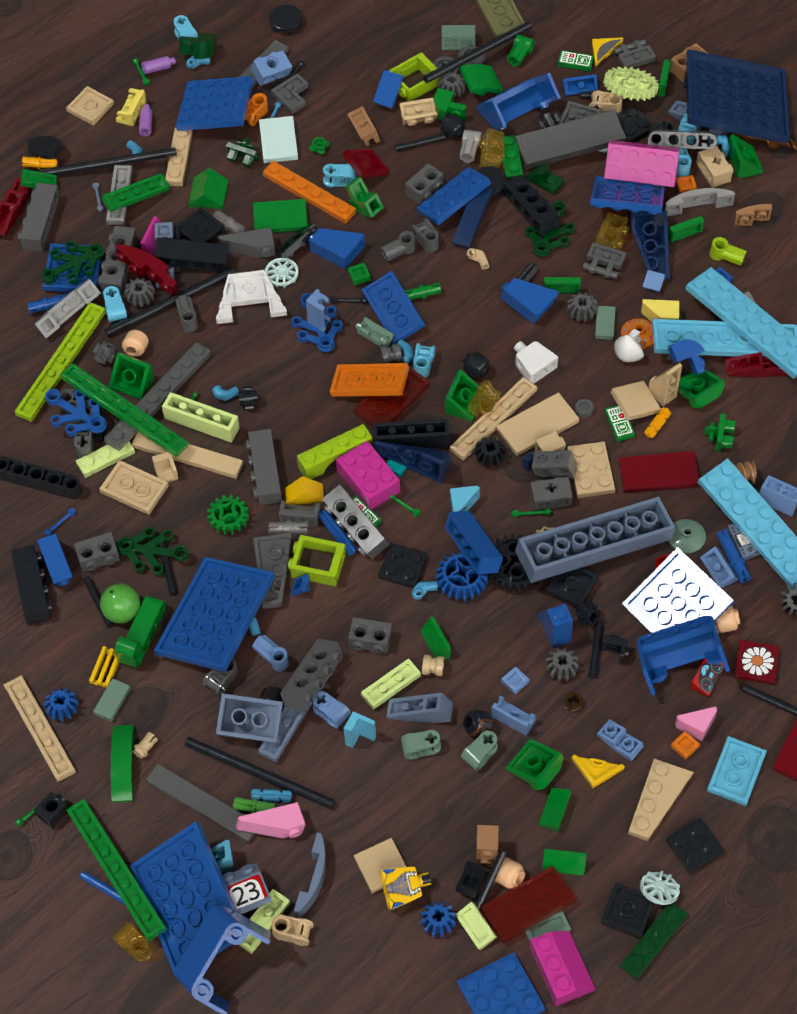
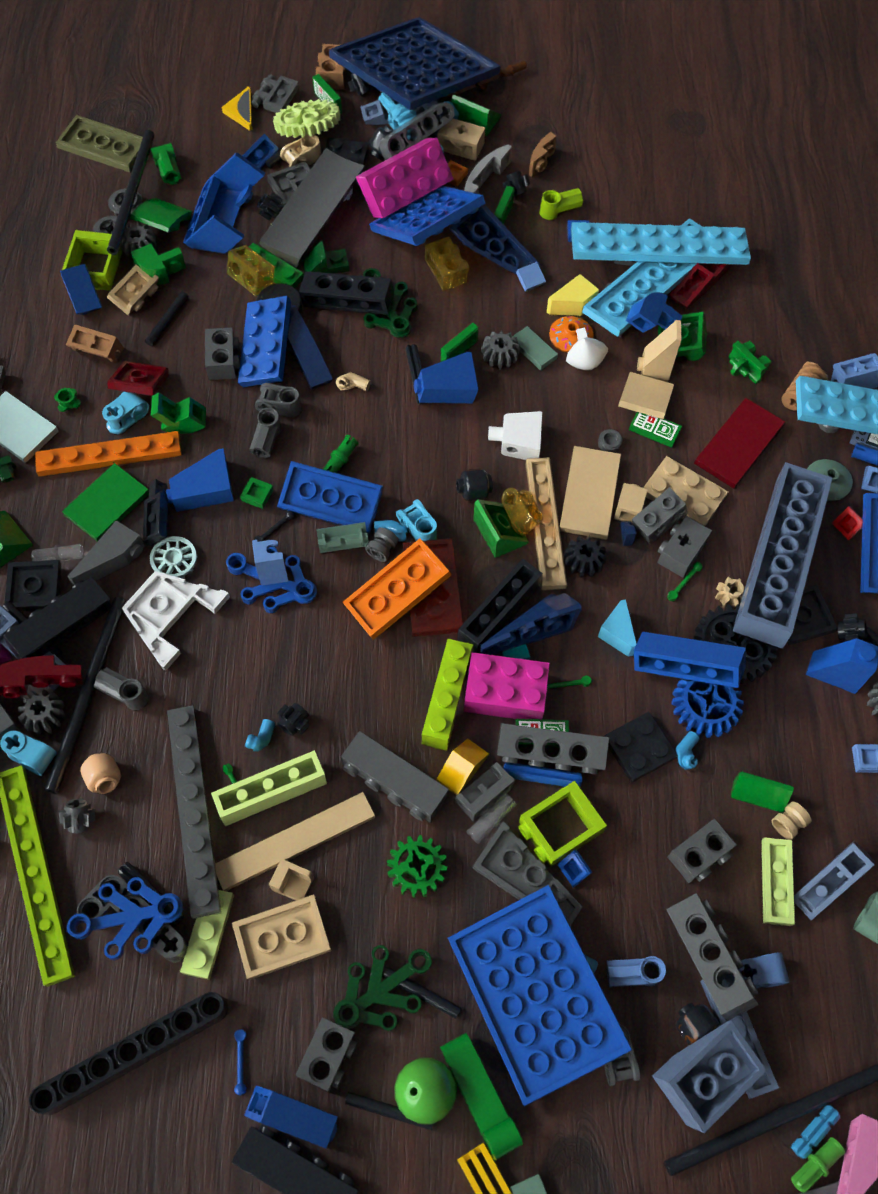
camera: 50 degrees left, 5 degrees up
green tile [60,363,189,457] -> none
green slope [108,352,154,400] -> none
medium azure panel [344,711,376,748] -> none
black head [440,113,465,139] -> none
sand green hinge [442,25,475,50] -> none
light grey piece [459,129,482,163] -> none
tile [558,50,594,72] -> none
dark grey plate [582,242,627,279] -> none
light orange axle [644,407,671,439] -> none
none -> black gear [503,170,530,196]

